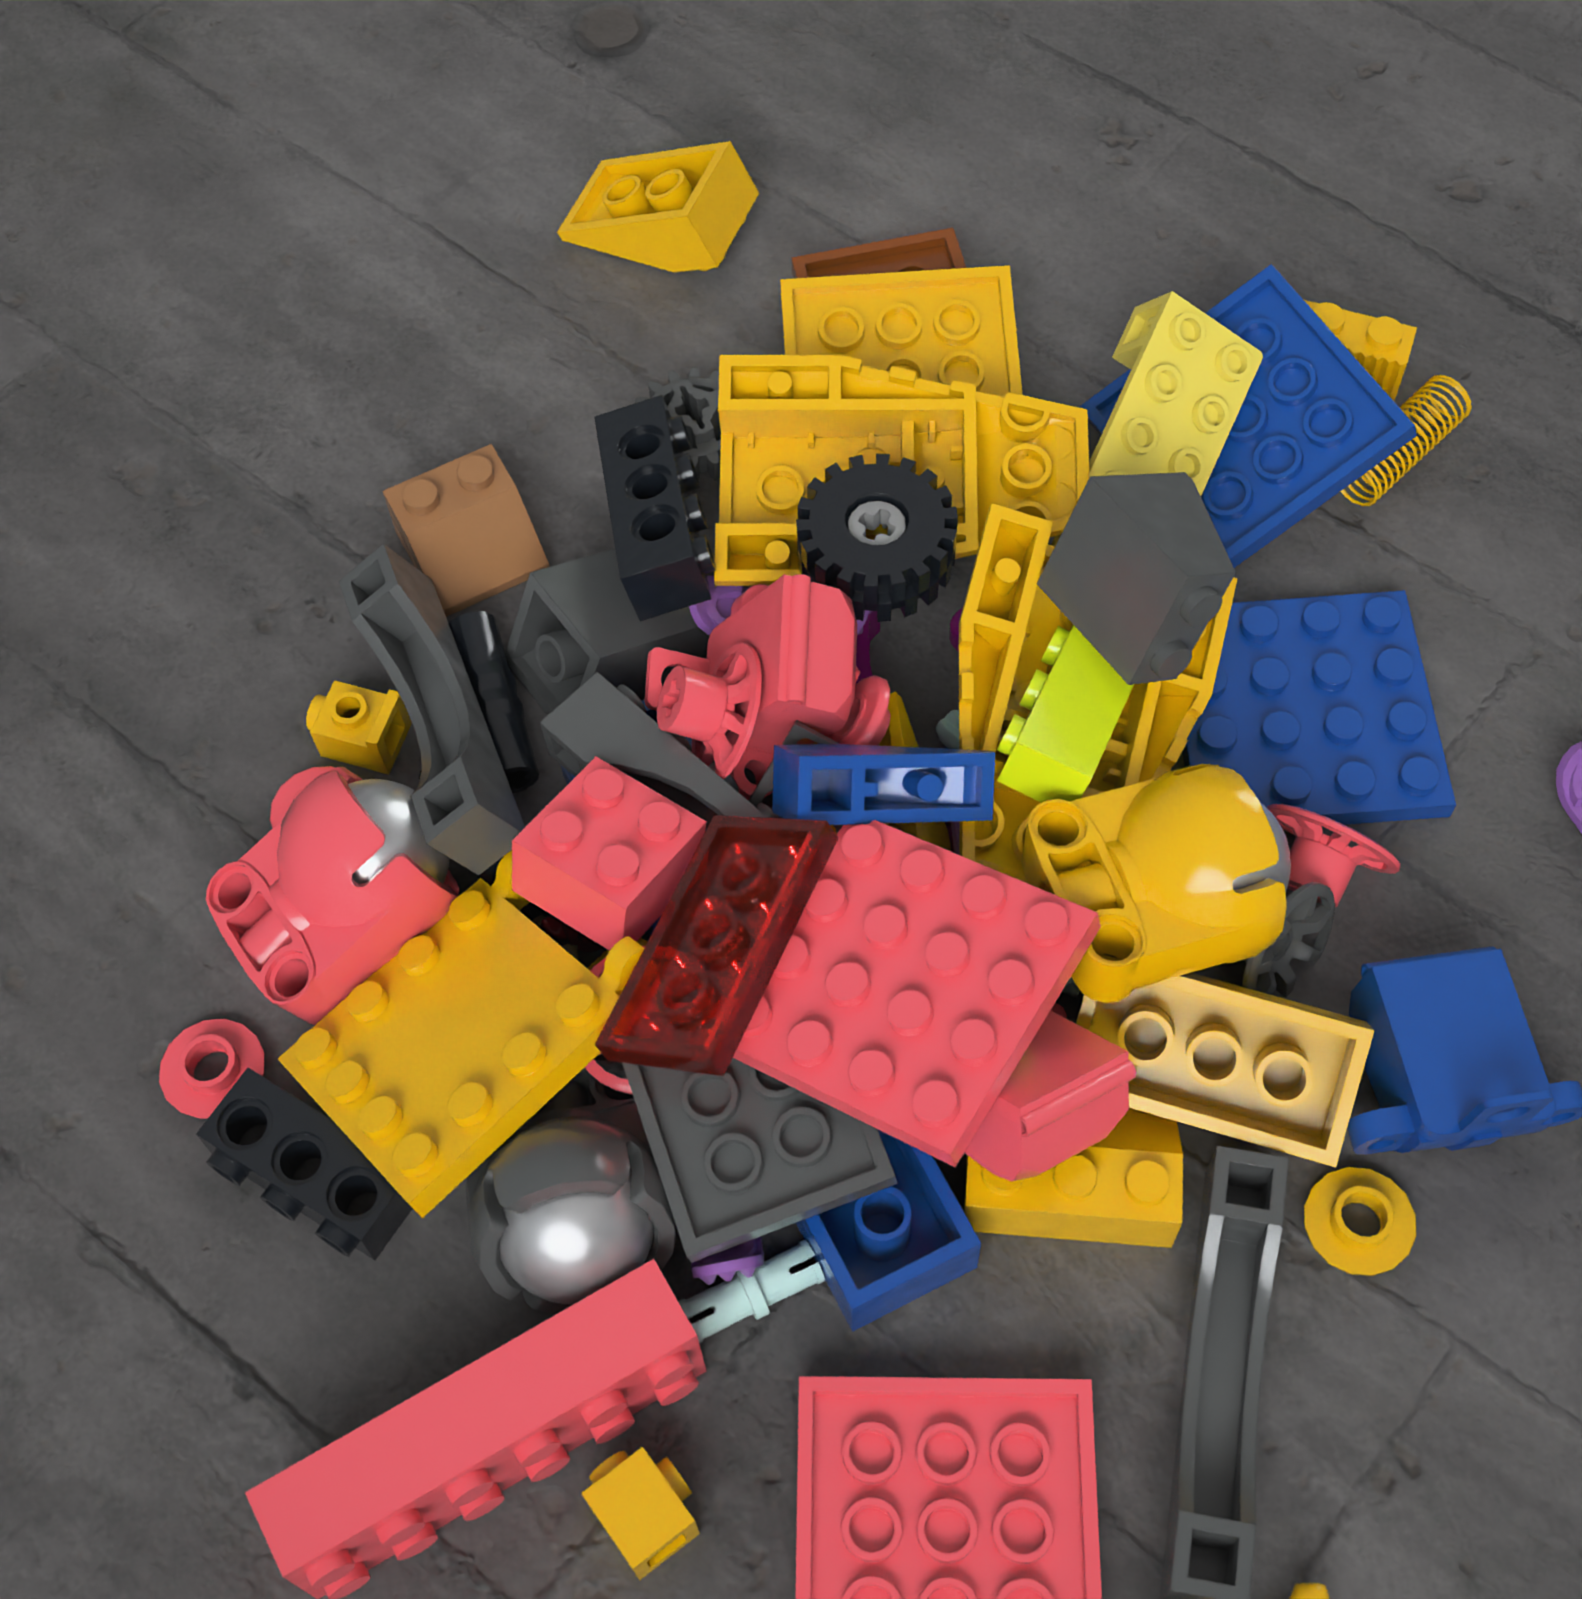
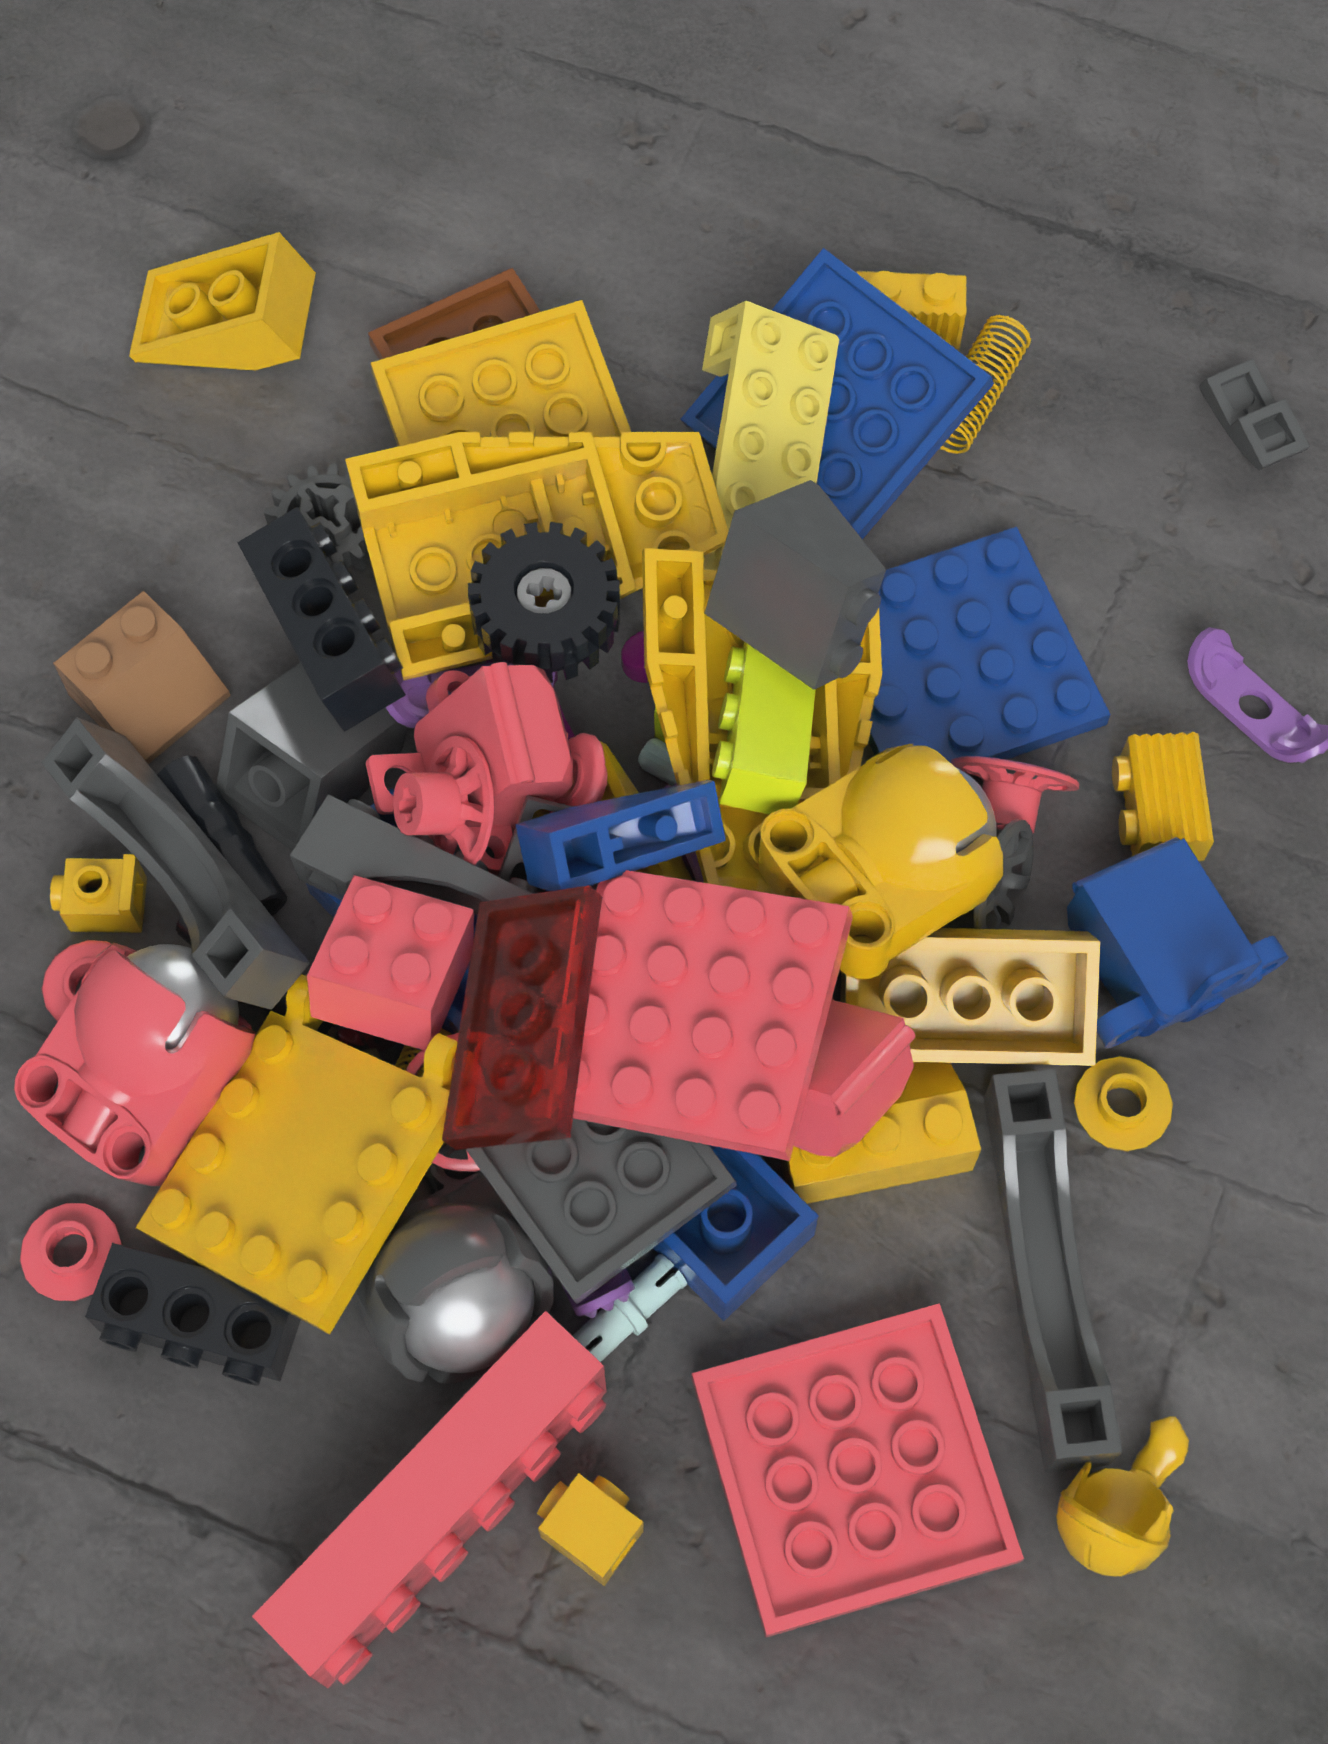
camera: 20 degrees left, 5 degrees up
none -> yellow brick [1112,732,1214,861]

